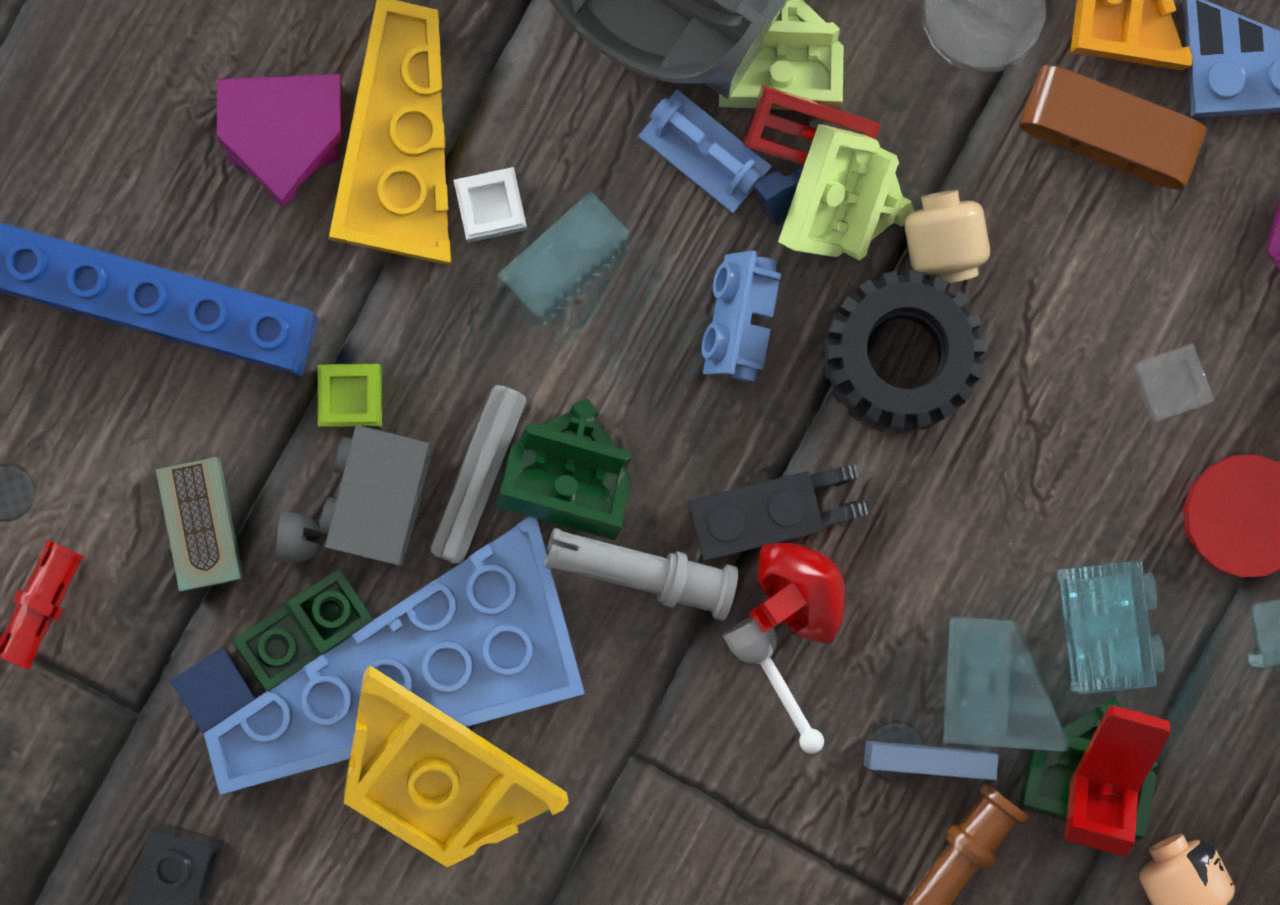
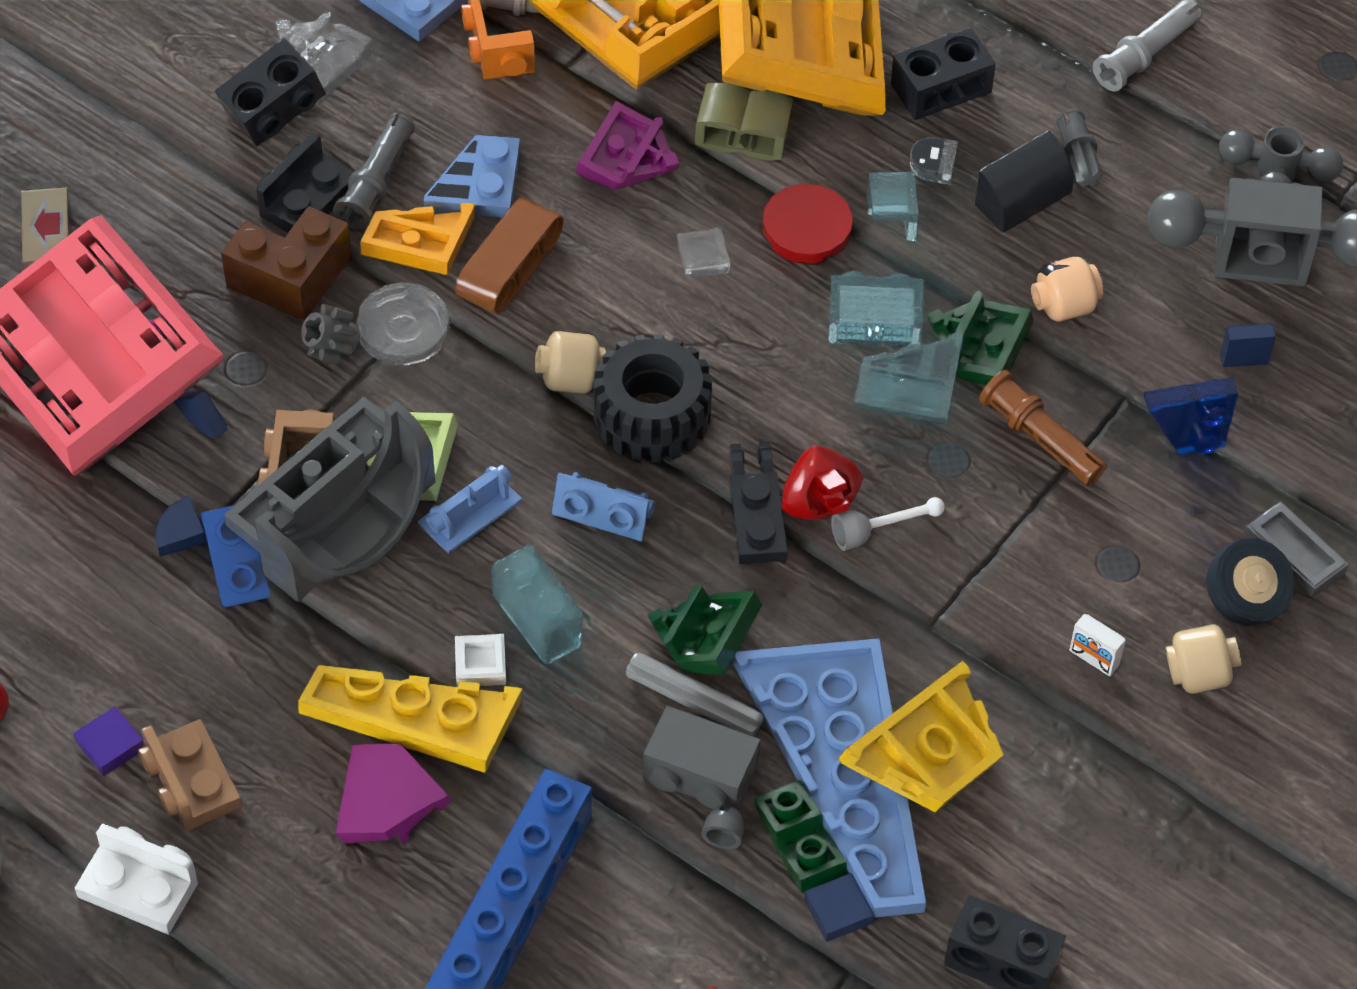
camera: 80 degrees left, 30 degrees down
tile [155,457,244,592] -> none
lime tile [318,364,382,428] -> none
light grey pin [544,528,738,621] -> none
red tile [742,84,881,165] -> none
dark blue tile [754,167,804,227] -> none
yellowish green slope [778,124,914,261] -> none
sand blue tile [864,741,998,780] -> none
red bracket [1065,706,1171,857] -> none

